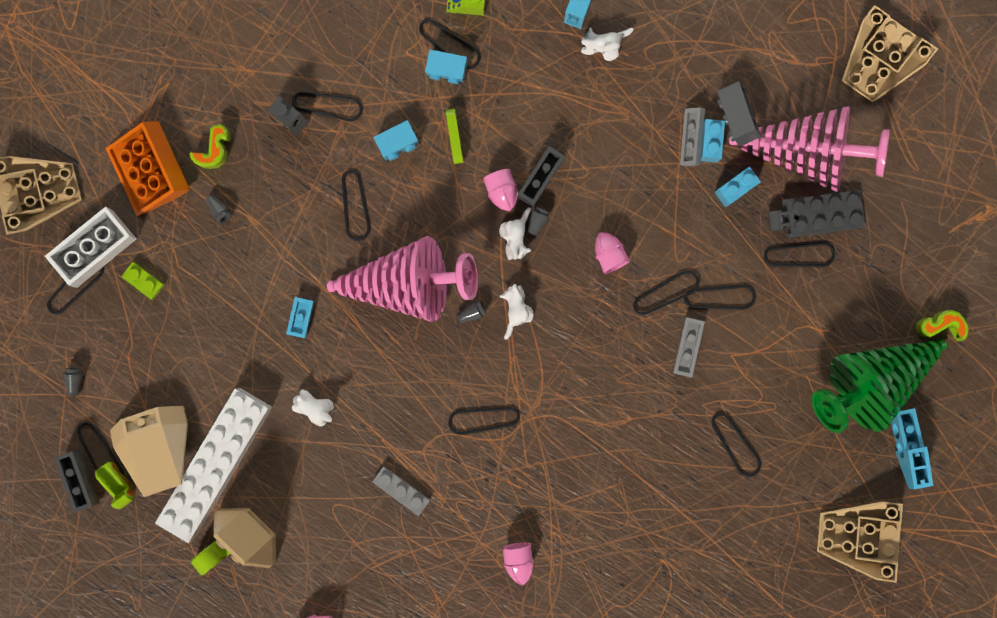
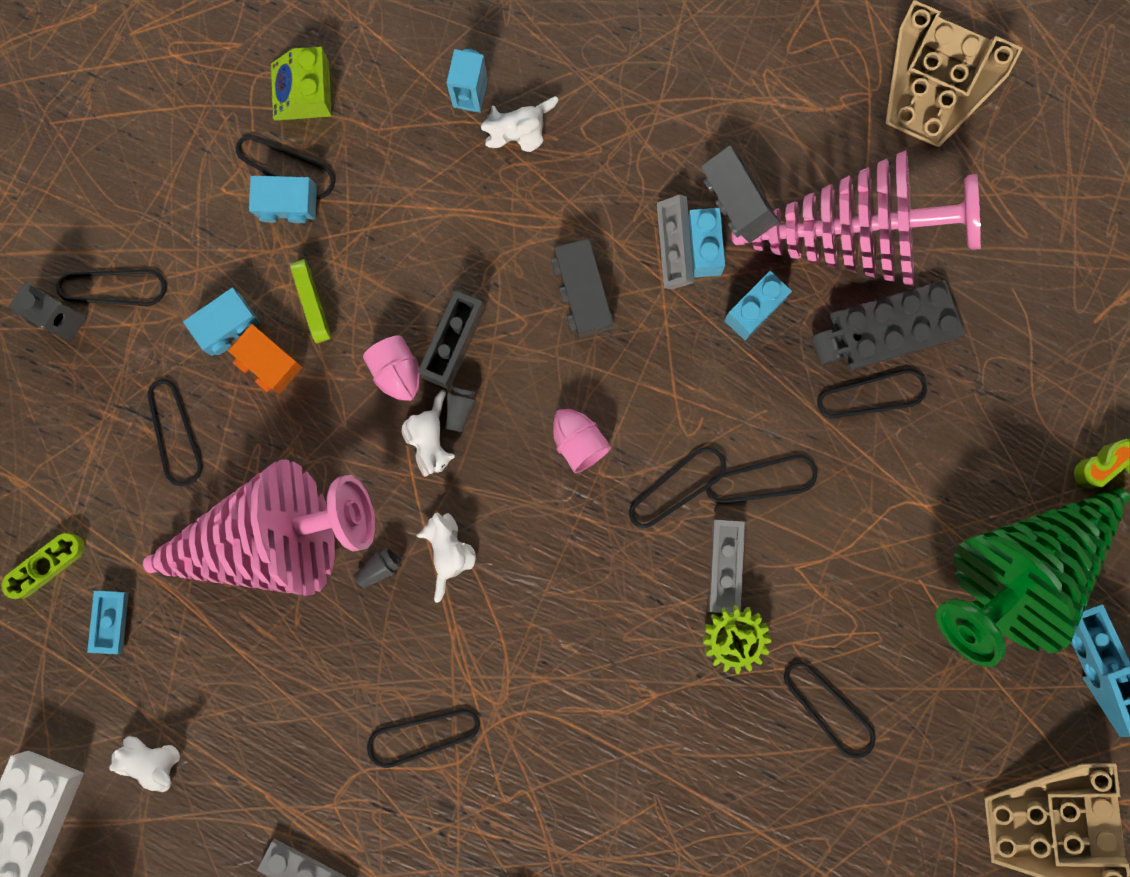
camera: 10 degrees left, 5 degrees down
none -> lime beam [1,533,85,599]
none -> orange brick [228,324,303,394]
none -> dark grey brick [551,238,613,339]
none -> lime gear [703,605,771,674]

